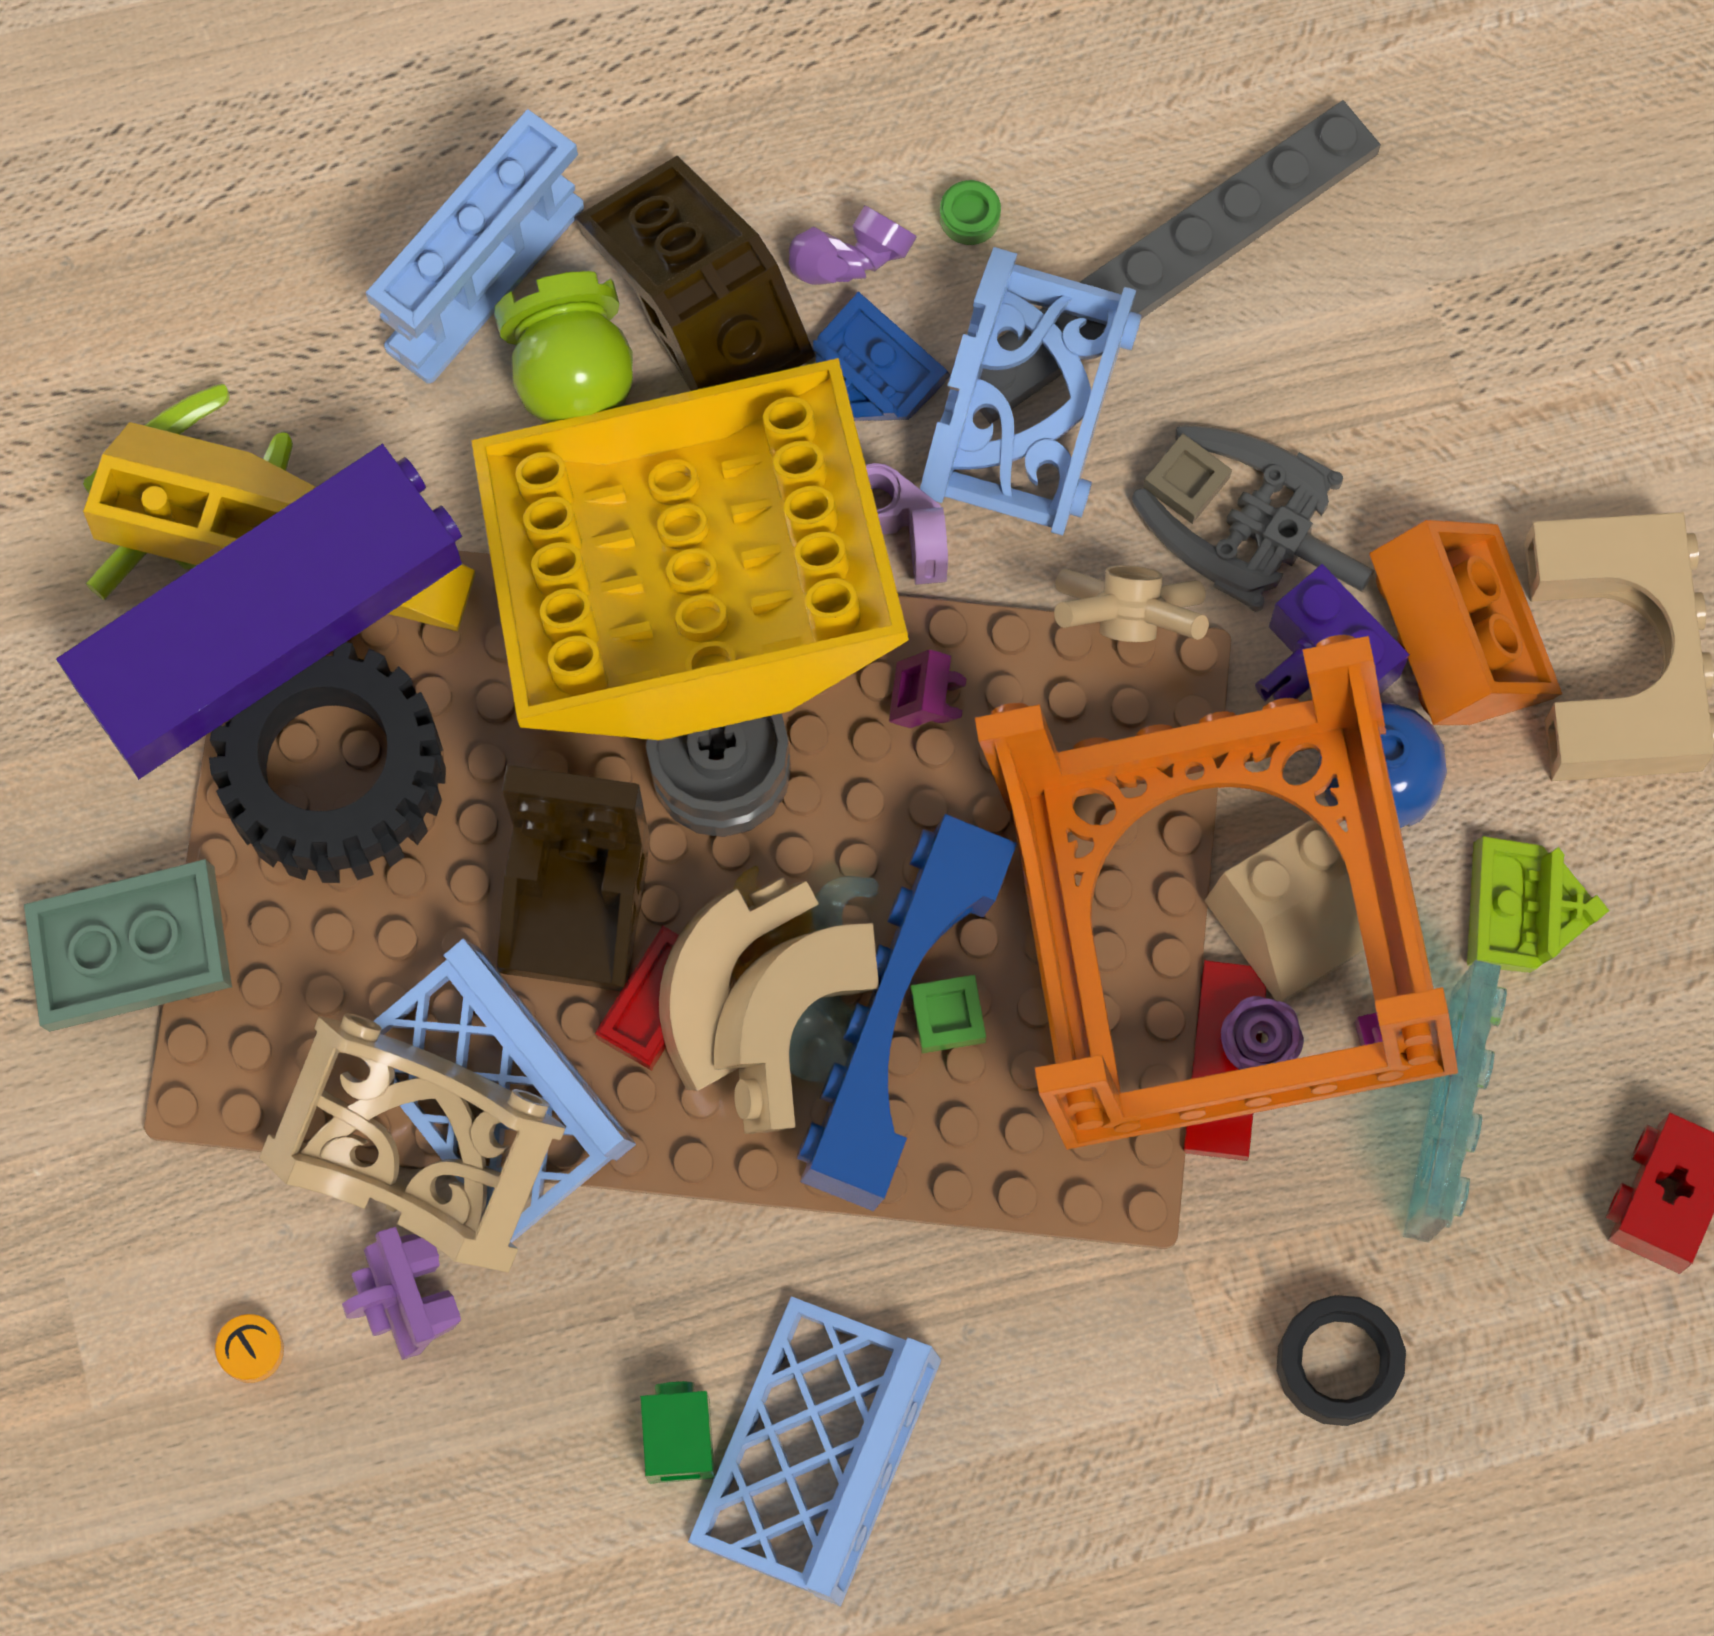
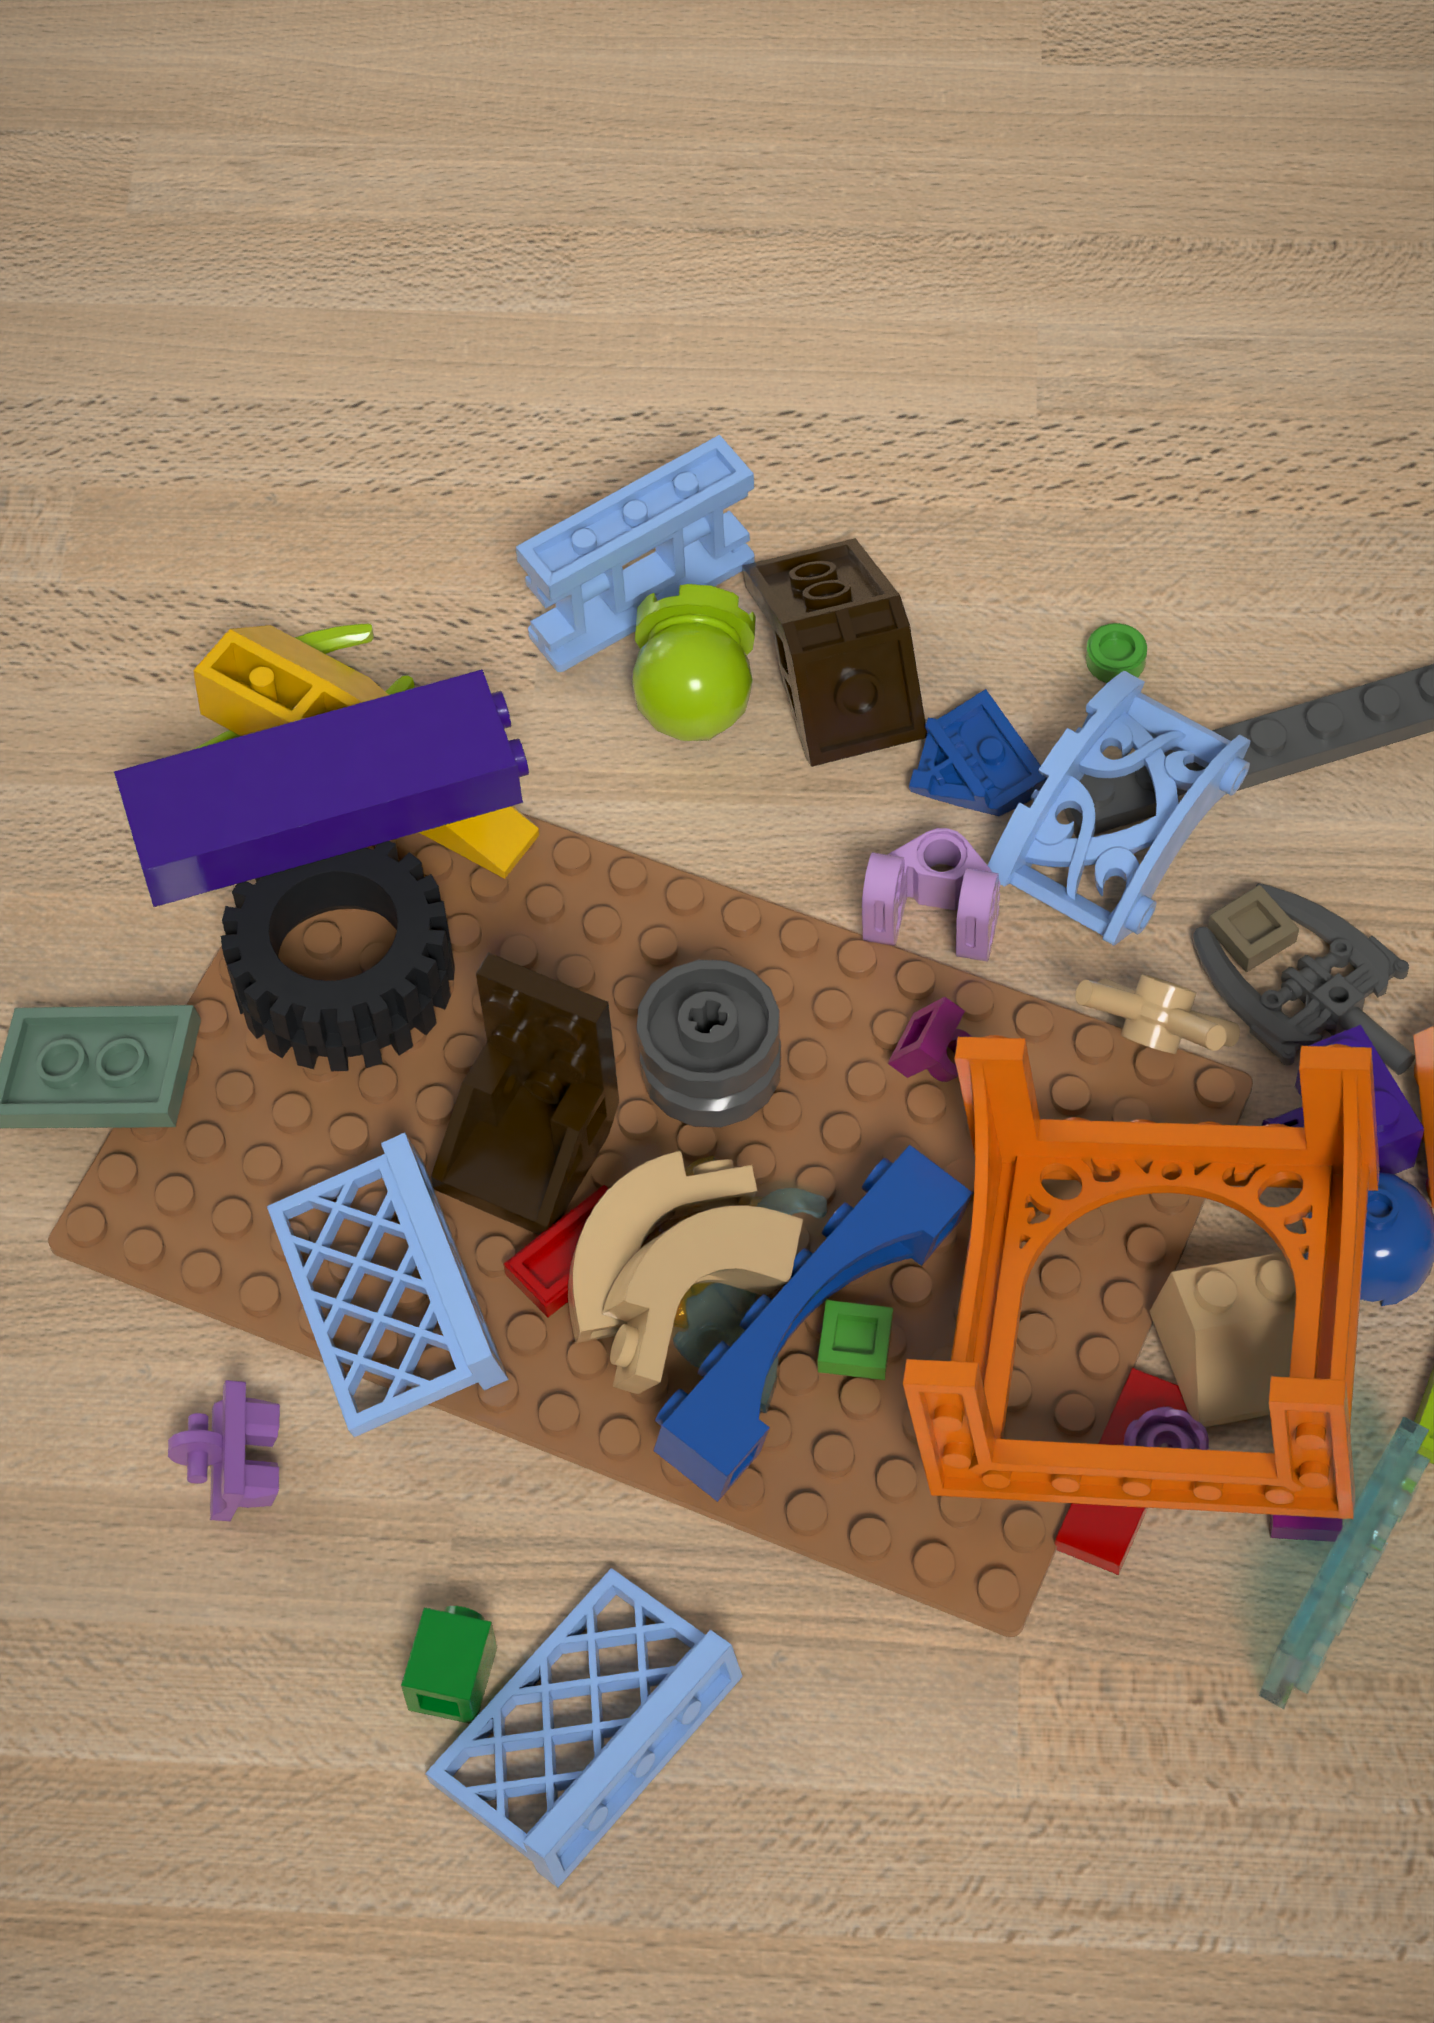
camera: 20 degrees right, 15 degrees down
light orange tile [215,1314,284,1383] -> none
tan fence [259,1013,566,1273] -> none
yellow slope [471,358,909,740] -> none
medium lavender arm [789,205,917,285] -> none
black tyre [1276,1295,1406,1426] -> none

